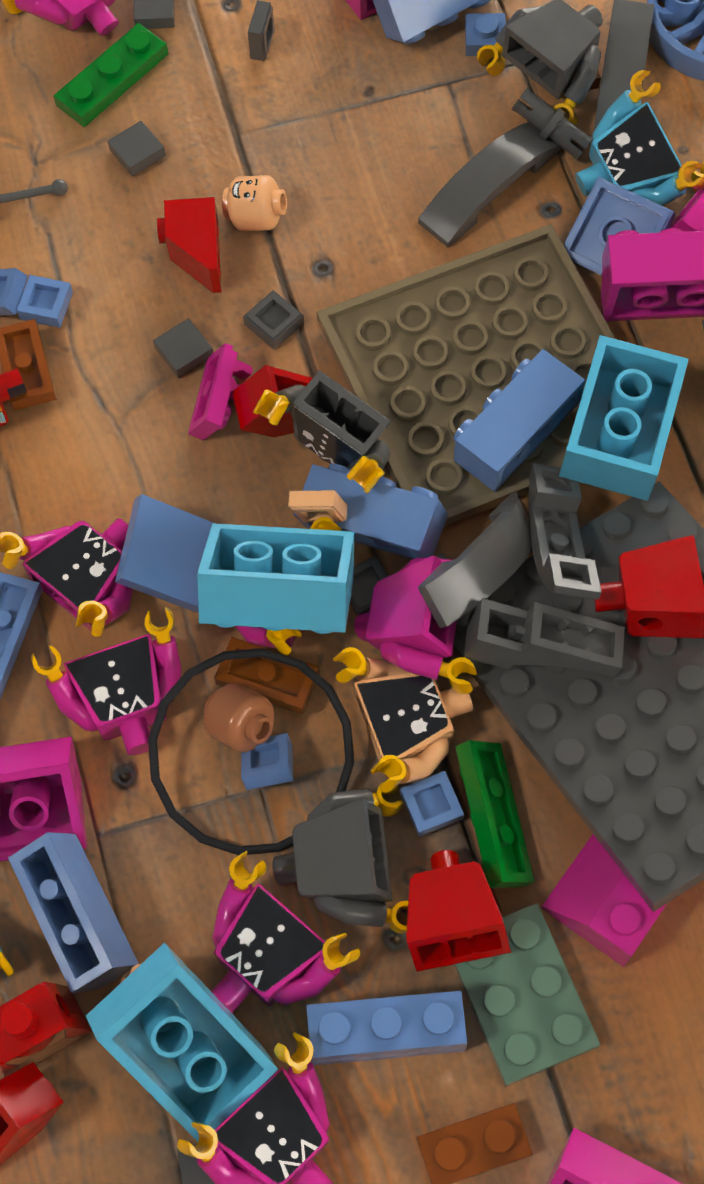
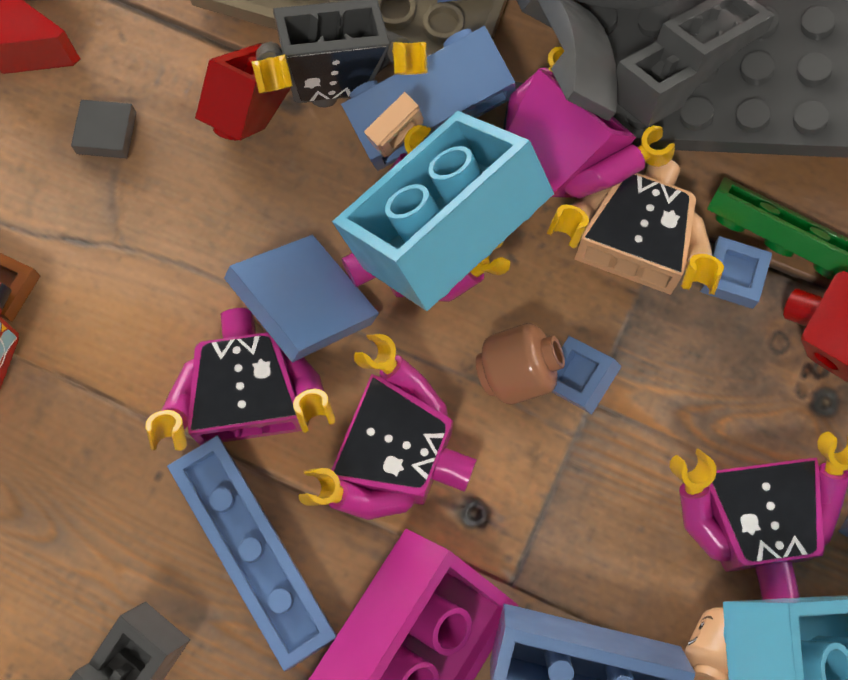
camera: 50 degrees left, 5 degrees up
black piece [148,648,355,855] -> none
dark pink plate [188,343,253,440] -> none
dark orange plate [214,637,320,714] -> none
dark grey tile [243,290,304,350] -> none
dark grey torso [272,781,408,934] -> none

